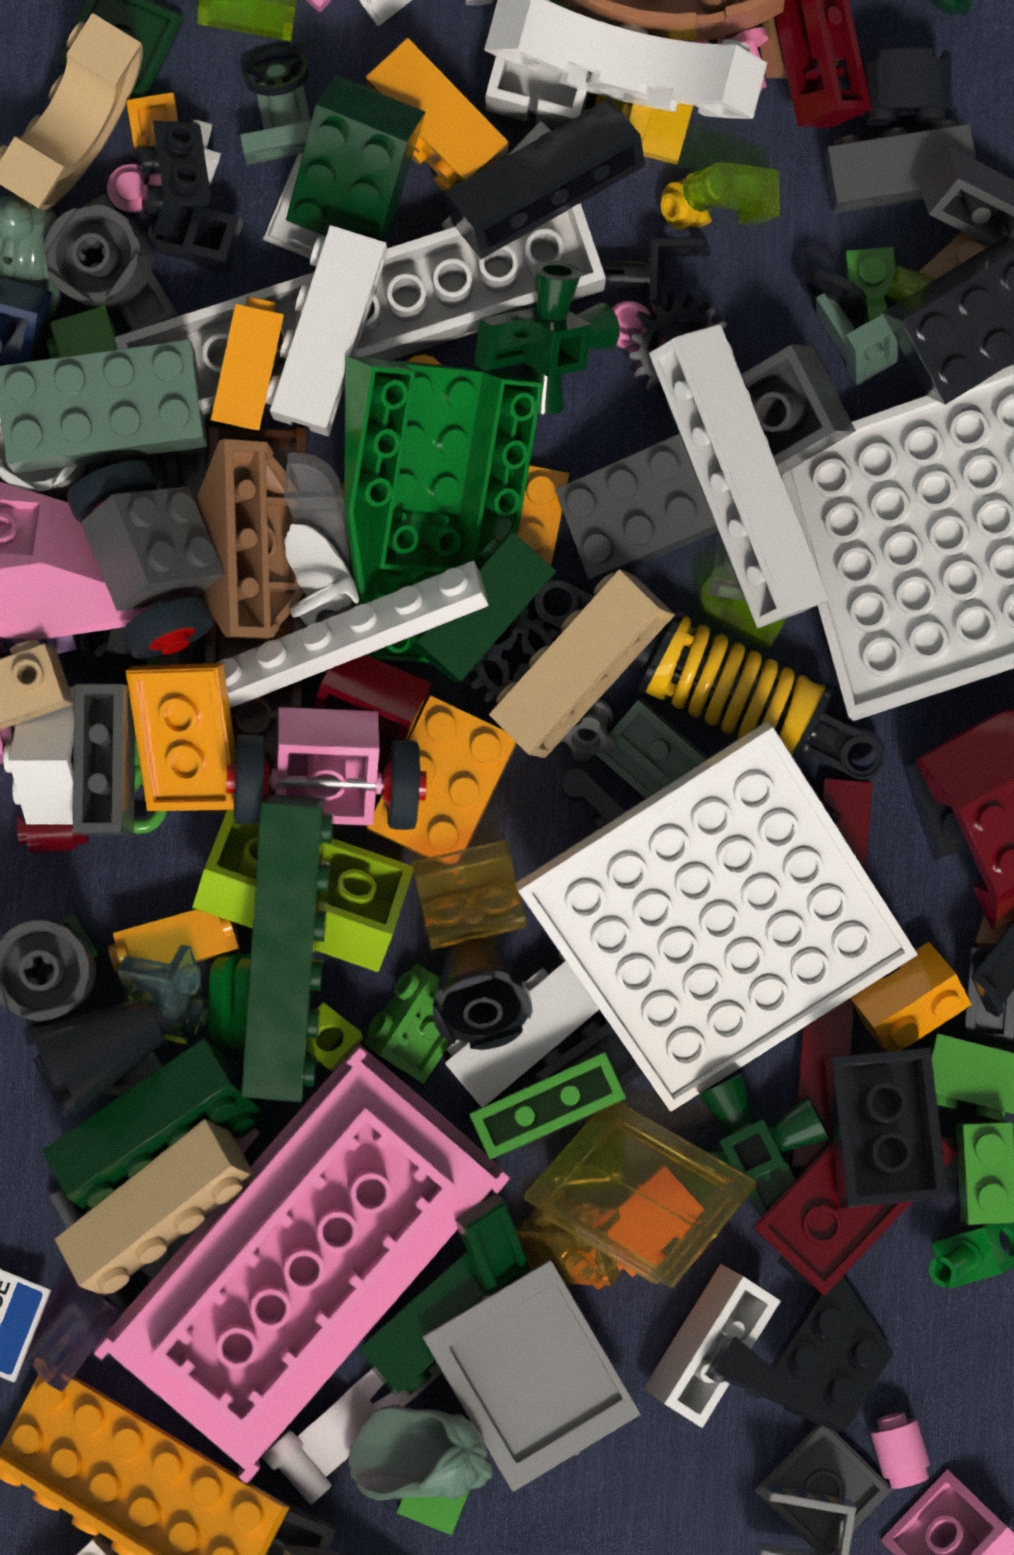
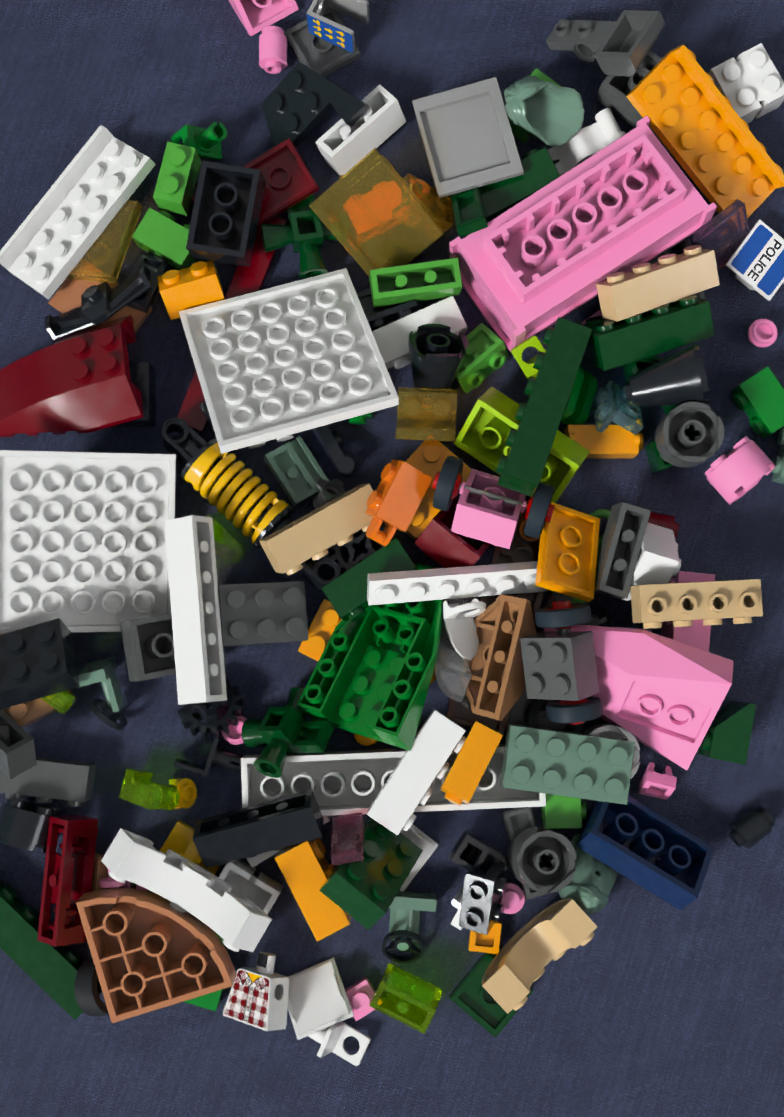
camera: 160 degrees left, 0 degrees up
bright green plate [844,247,898,324] -> none
none -> clear pink tile [330,813,364,865]
none -> orange brick [365,460,433,546]

